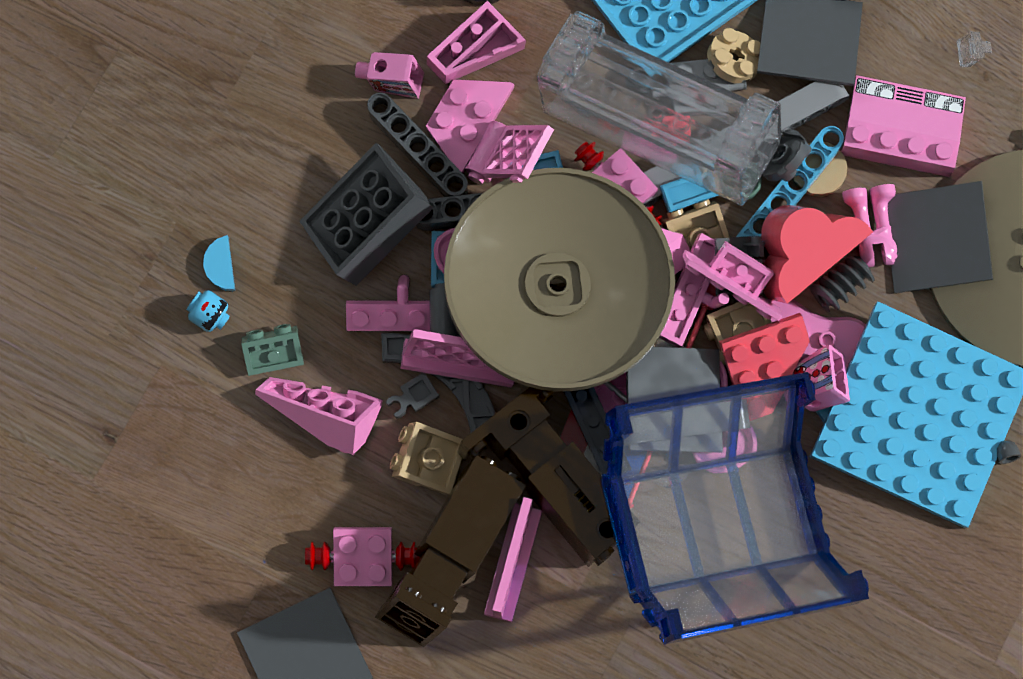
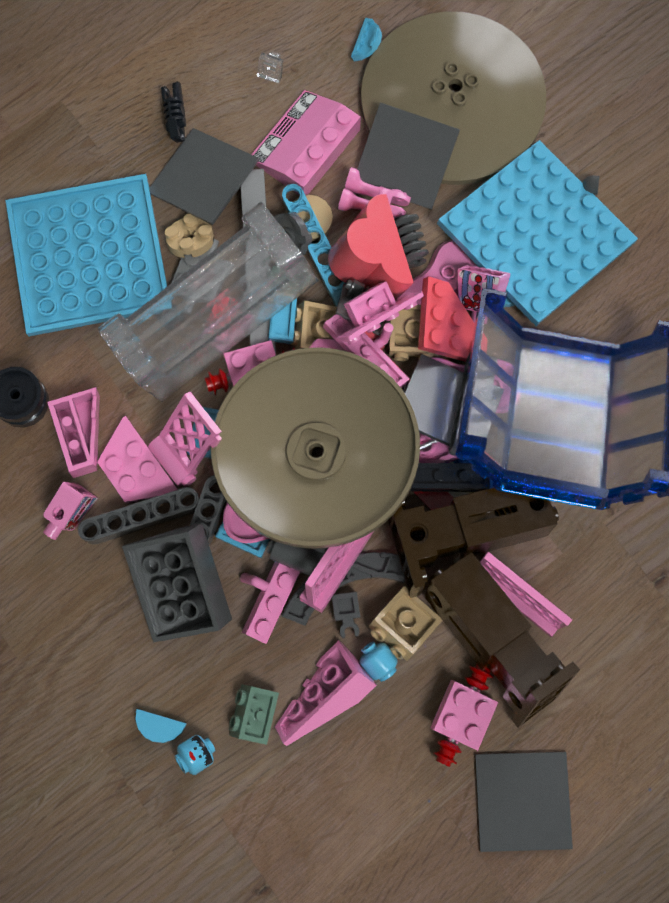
camera: 70 degrees left, 0 degrees up
none -> medium azure head [360,641,398,682]

